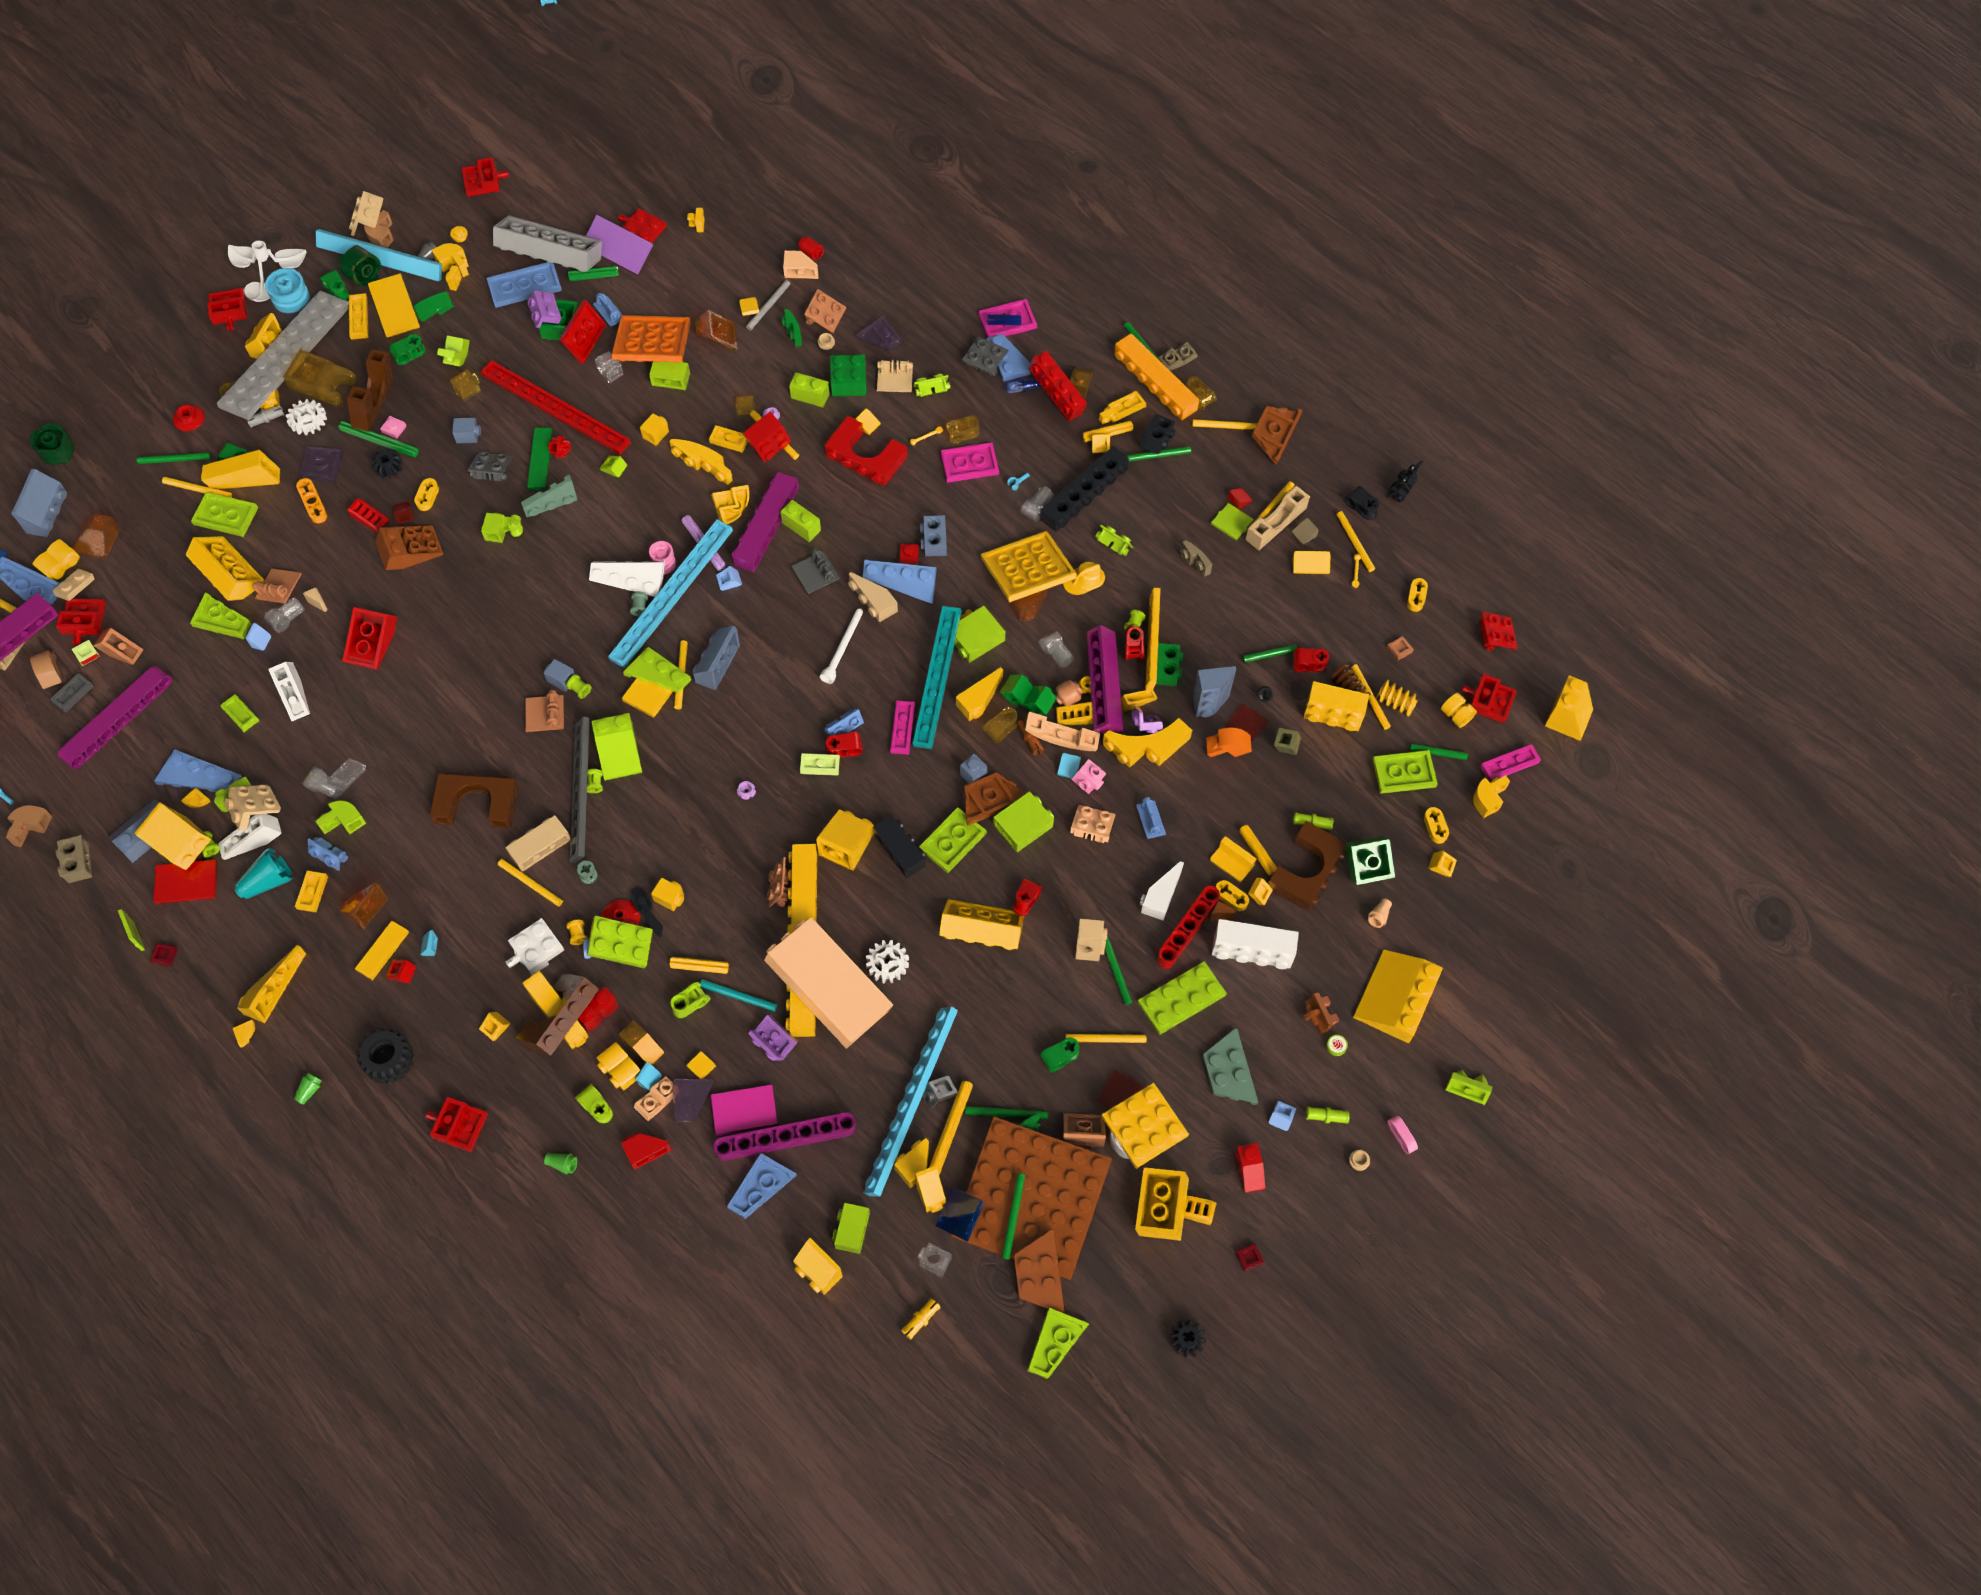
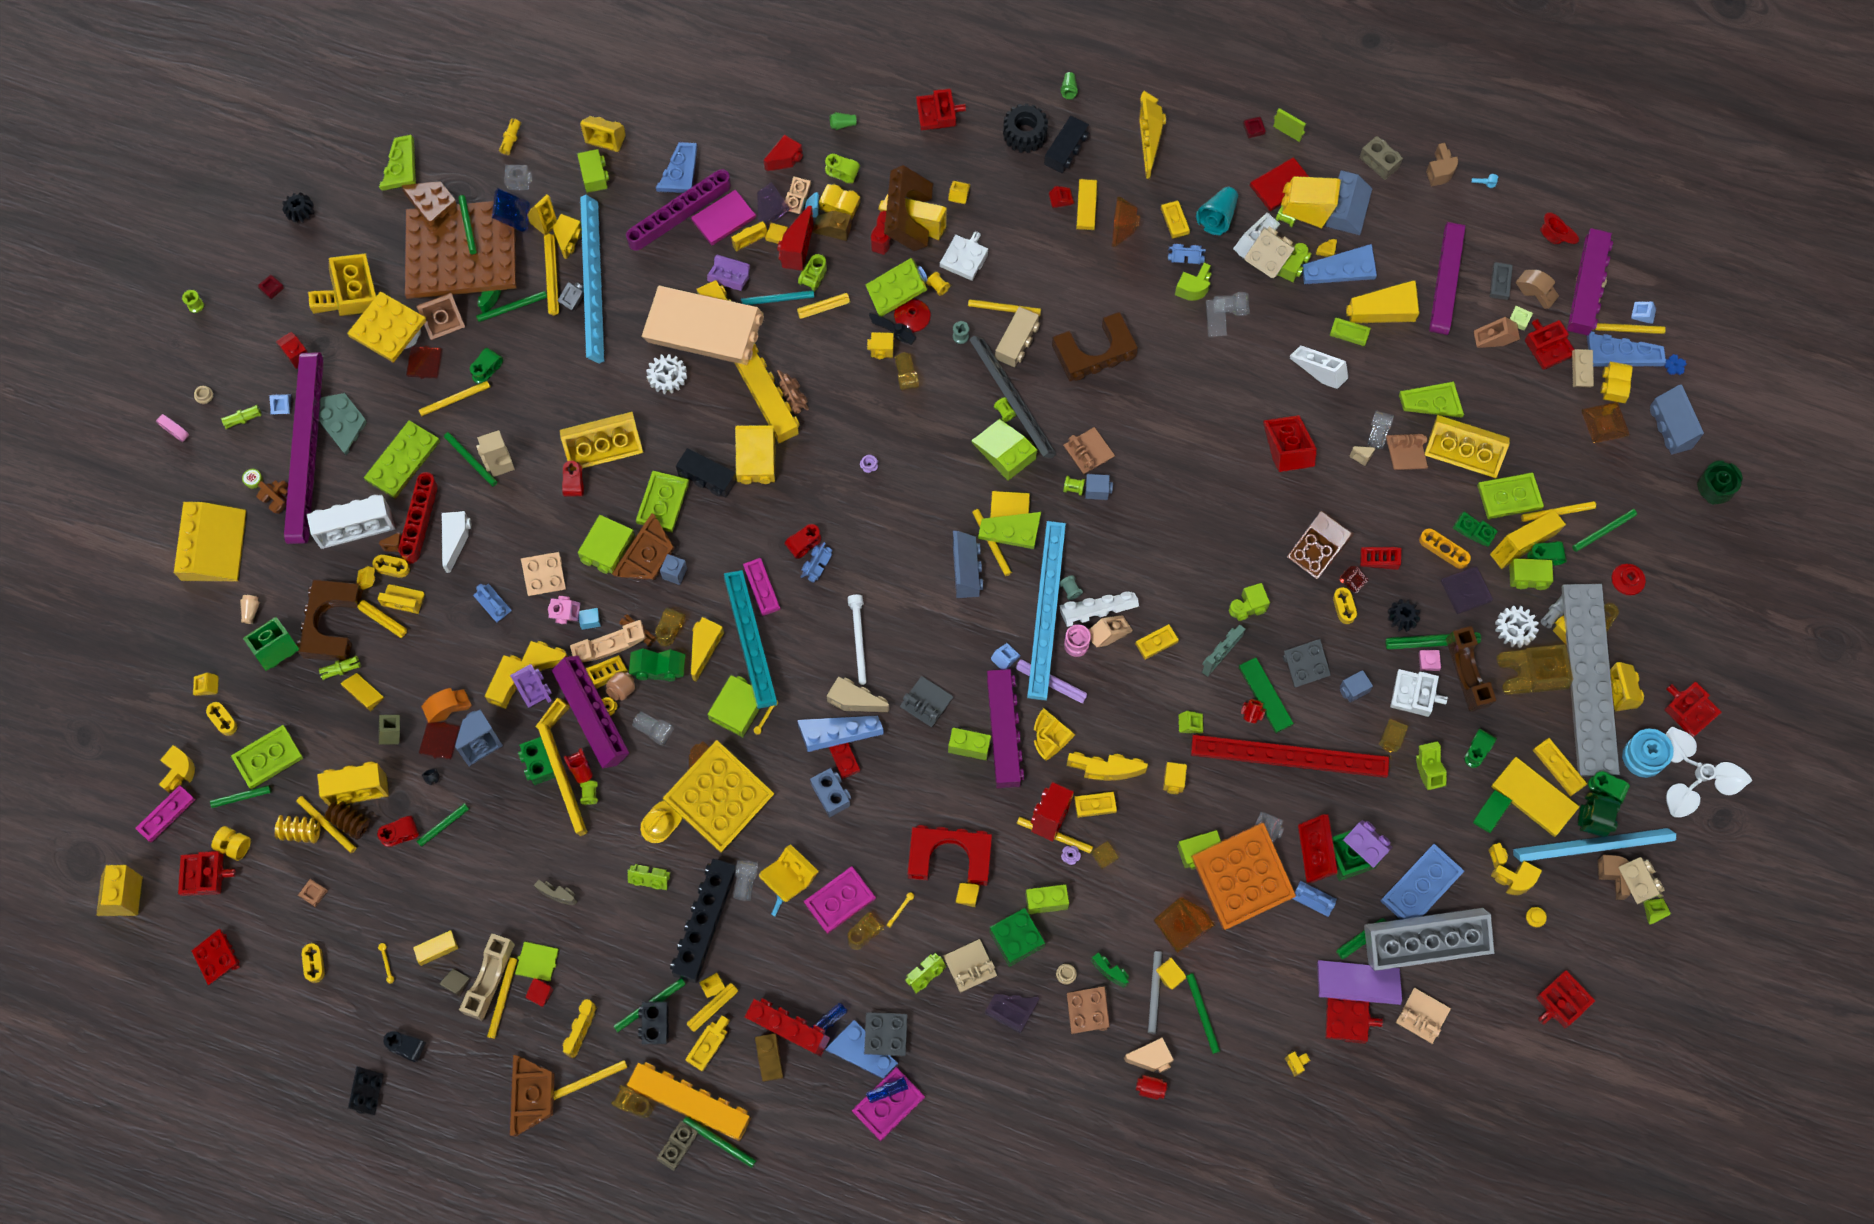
camera: 155 degrees right, 5 degrees up
light blue slope [246,623,271,651] -> none
dark grey cone [417,241,436,260] -> none
medium azure slope [420,930,438,956] -> none
yellowish green plate [800,753,840,775] -> none
yellow bar [1336,511,1375,572] -> none
lime tile [1446,1070,1492,1105] -> none
none -> lime bush [182,290,204,313]
none -> magenta beam [284,352,323,544]
none -> yellow slope [341,673,384,712]
none -> yellow hinge [562,999,597,1058]
none -> yellow plate [731,221,767,251]
none -> yellow bracket [759,844,819,902]
none -> red slope [777,205,814,271]
none -> clear yellow piece [895,352,919,391]
none -> black brick [1044,115,1090,174]
none -> light nougat slope [1089,615,1133,647]
none -> yellow plate [1135,624,1179,660]
none -> green bar [1186,973,1220,1054]
none -> yellow slope [1346,281,1419,323]
none -> white plate [1390,669,1448,717]
none -> light nougat hinge [1396,988,1451,1044]
none -> green slope [1453,512,1498,547]
none -> lime brick [1509,559,1553,590]

